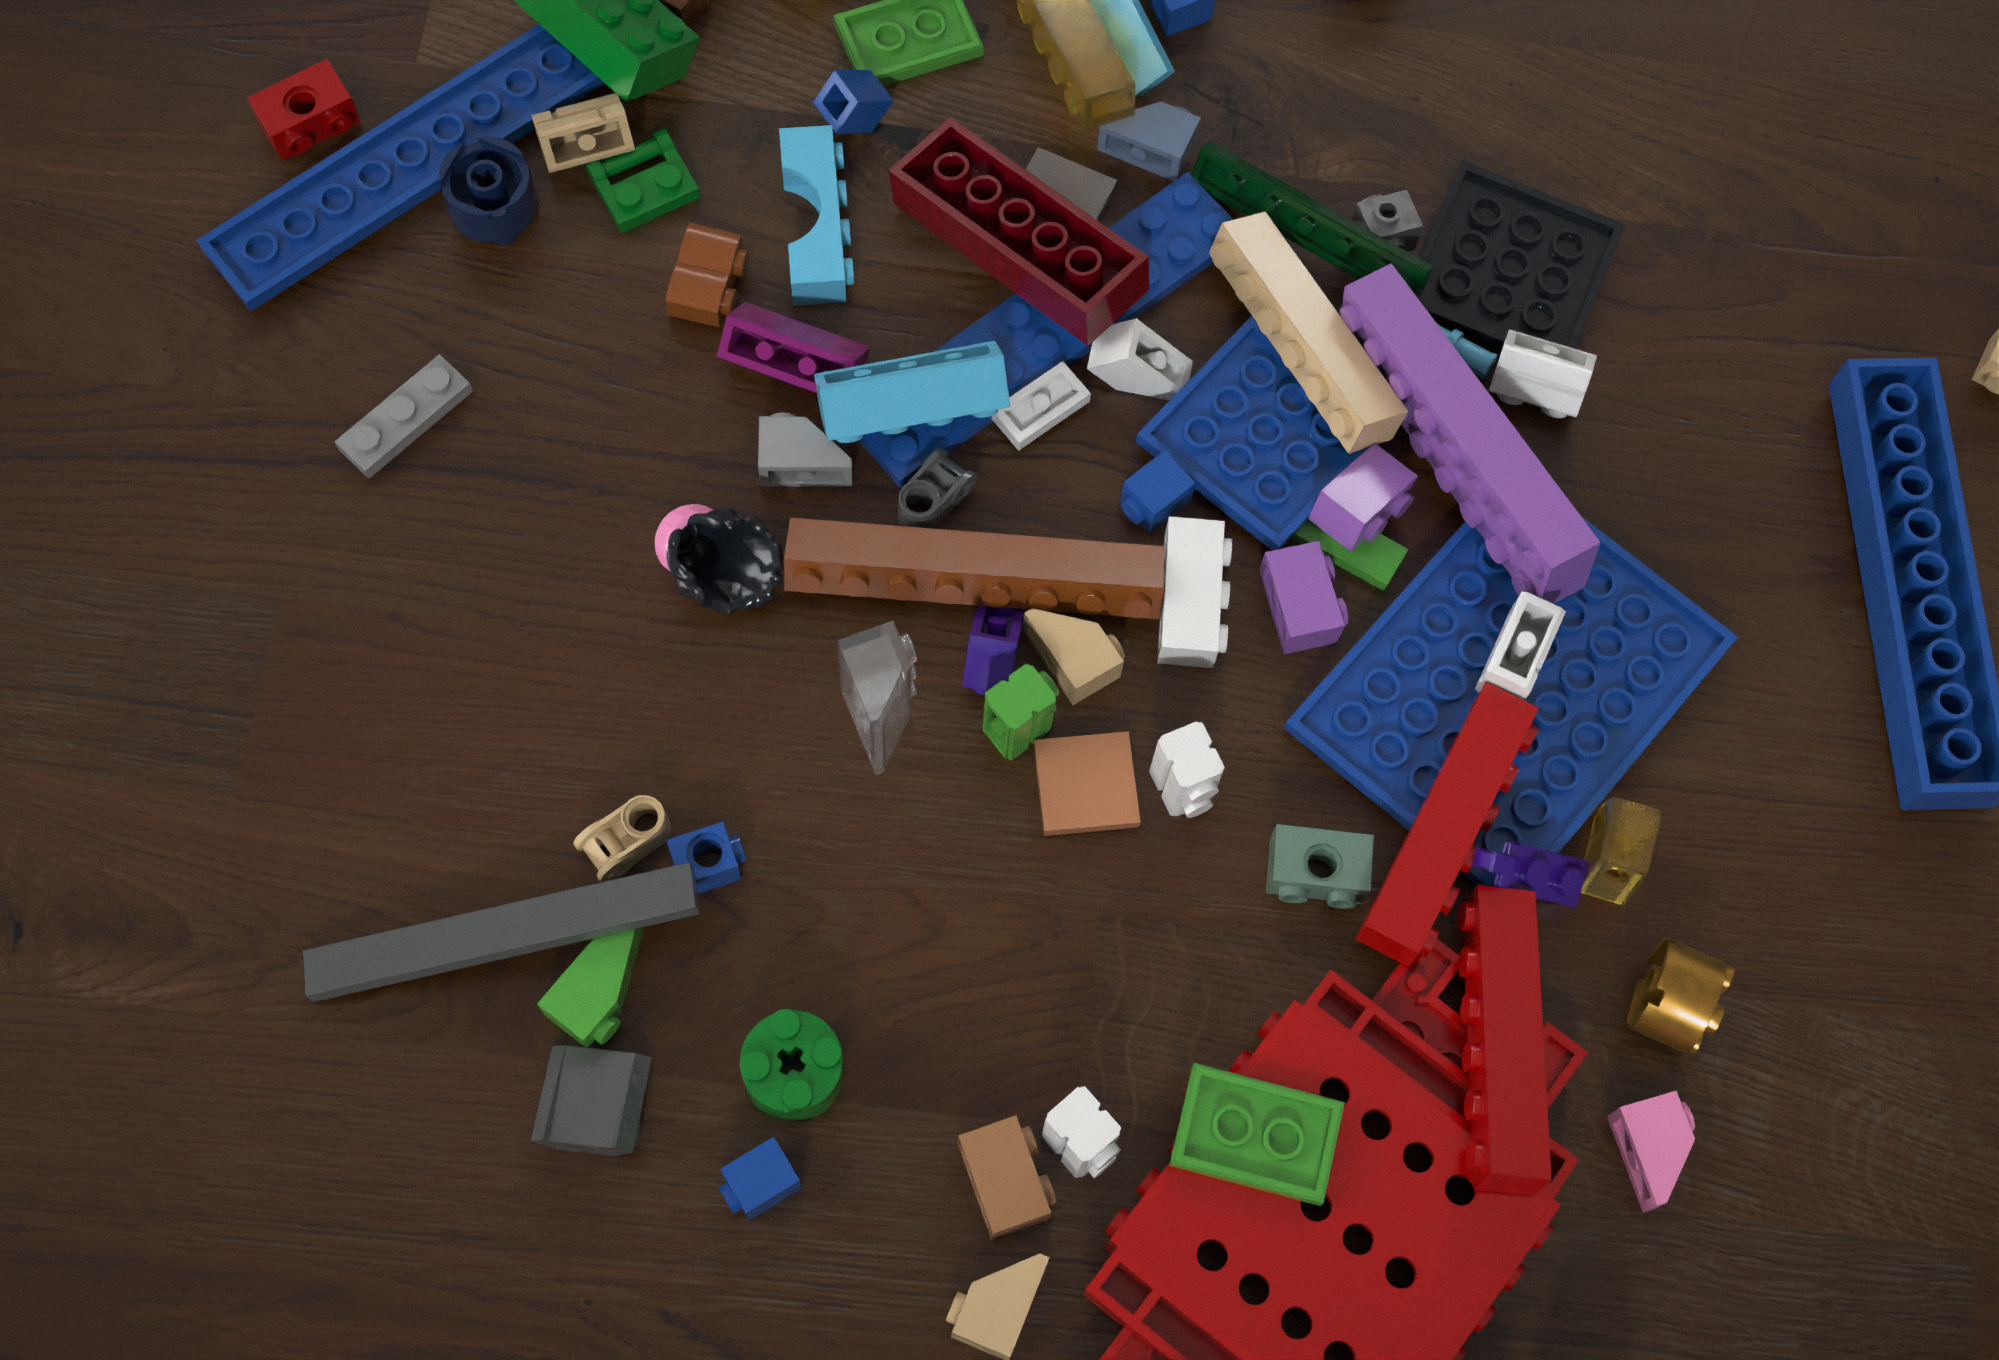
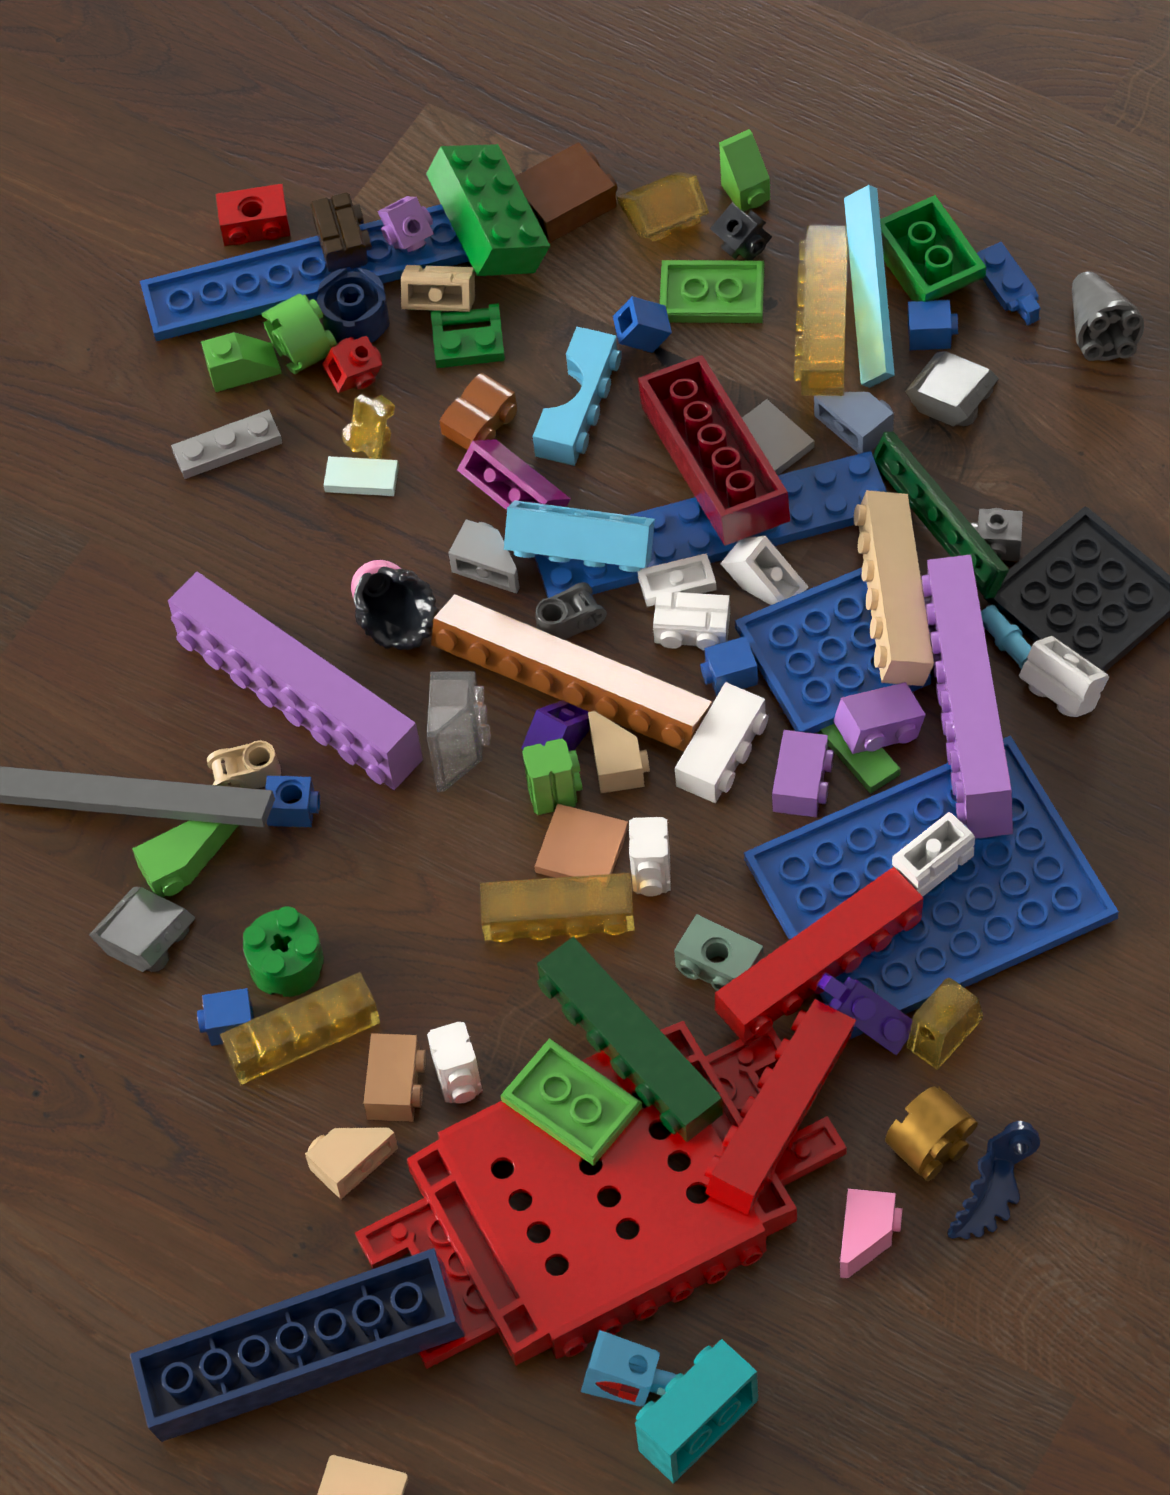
camera: 35 degrees right, 10 degrees down
none -> medium lavender brick [168,572,423,790]
none -> bright green slope [201,332,282,392]
none -> clear yellow brick [220,972,380,1085]
none -> bright green brick [262,294,337,374]
none -> dark brown brick [310,192,372,273]
none -> red brick [323,336,383,393]
none -> light aqua tile [324,456,399,496]
none -> clear yellow hips [342,394,395,459]
none -> medium lavender brick [377,196,434,252]
none -> clear yellow brick [480,873,635,942]
none -> dark green brick [537,936,723,1142]
none -> white brick [653,591,730,650]
none -> dark grey slope [905,351,999,427]
none -> dark blue plant [947,1121,1040,1240]

